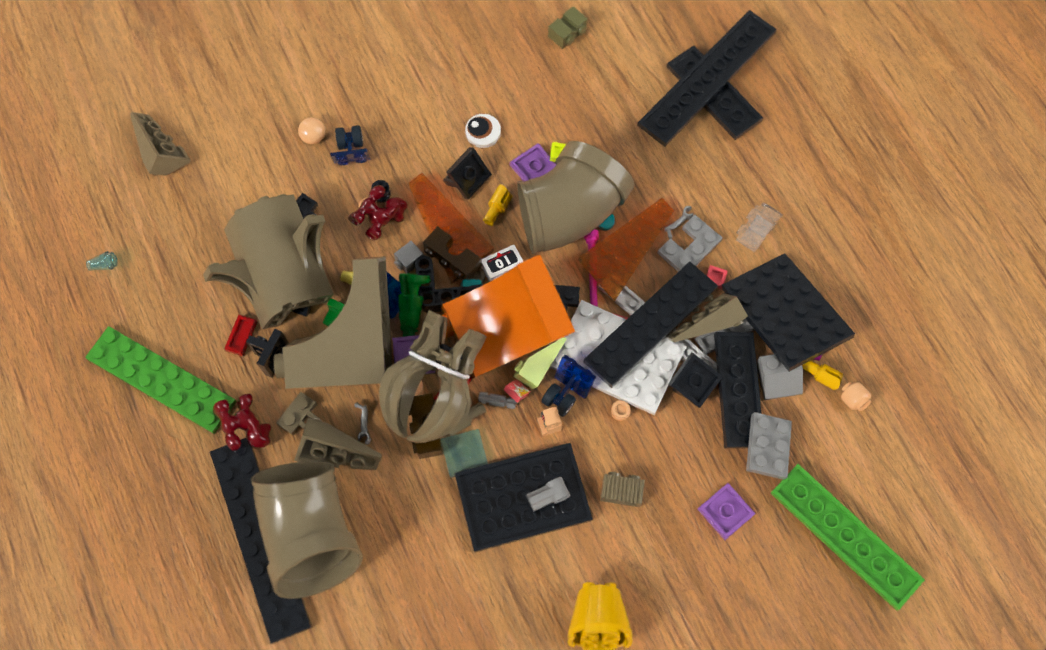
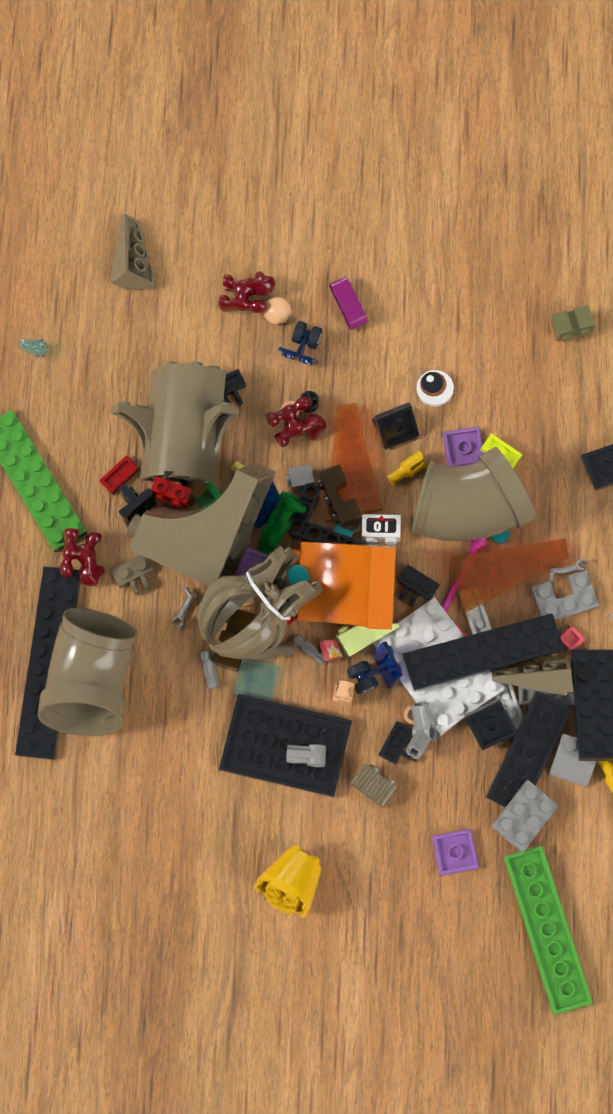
camera: 35 degrees right, 5 degrees up
dark tan wedge [294,418,382,470] -> none
none -> red plate [151,476,195,508]
none -> light grey axle [200,651,219,689]
none -> dark red animal [219,271,275,313]
none -> teal tile [287,565,311,585]
none -> magenta beam [329,277,368,330]
none -> black hinge [378,721,416,765]
none -> light grey piece [406,701,438,759]

